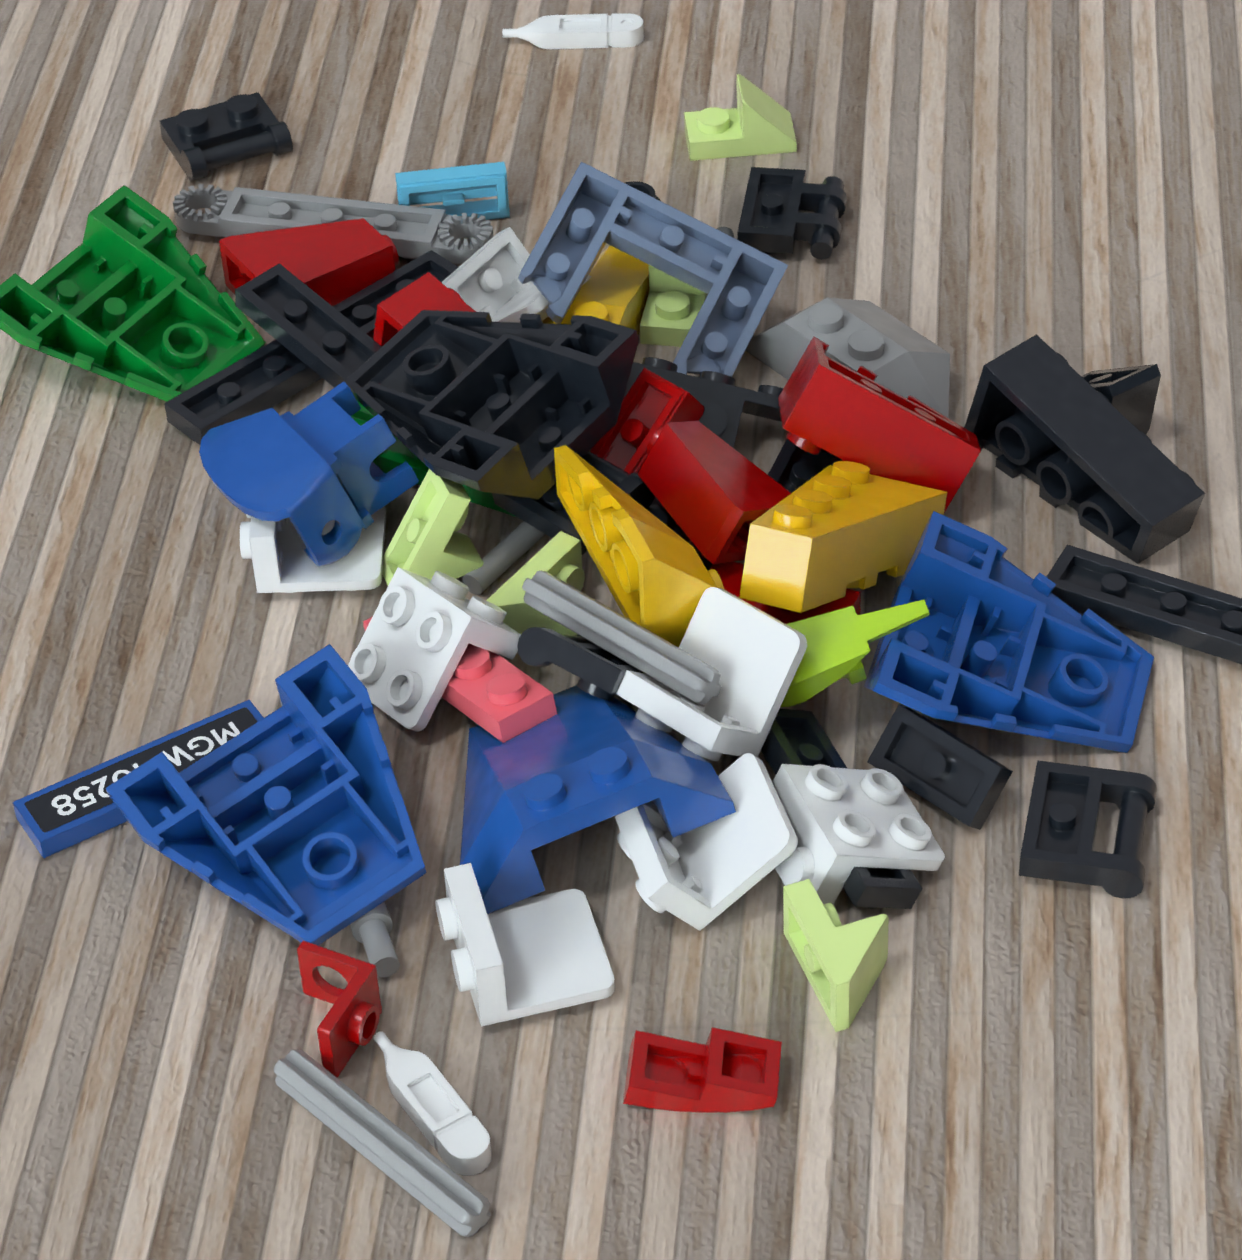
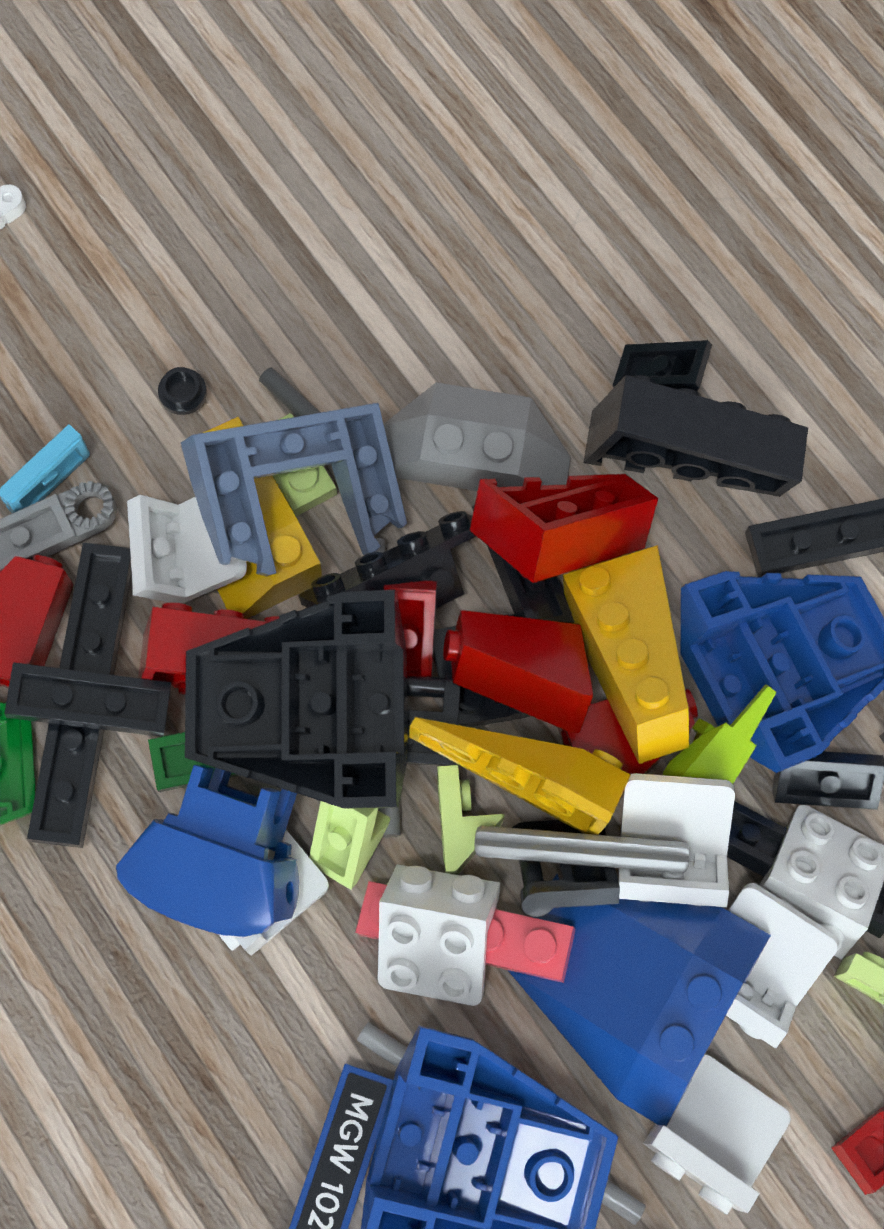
camera: 45 degrees left, 30 degrees up
yellowish green slope [684,74,797,161] -> none
black plate [737,167,847,260] -> none

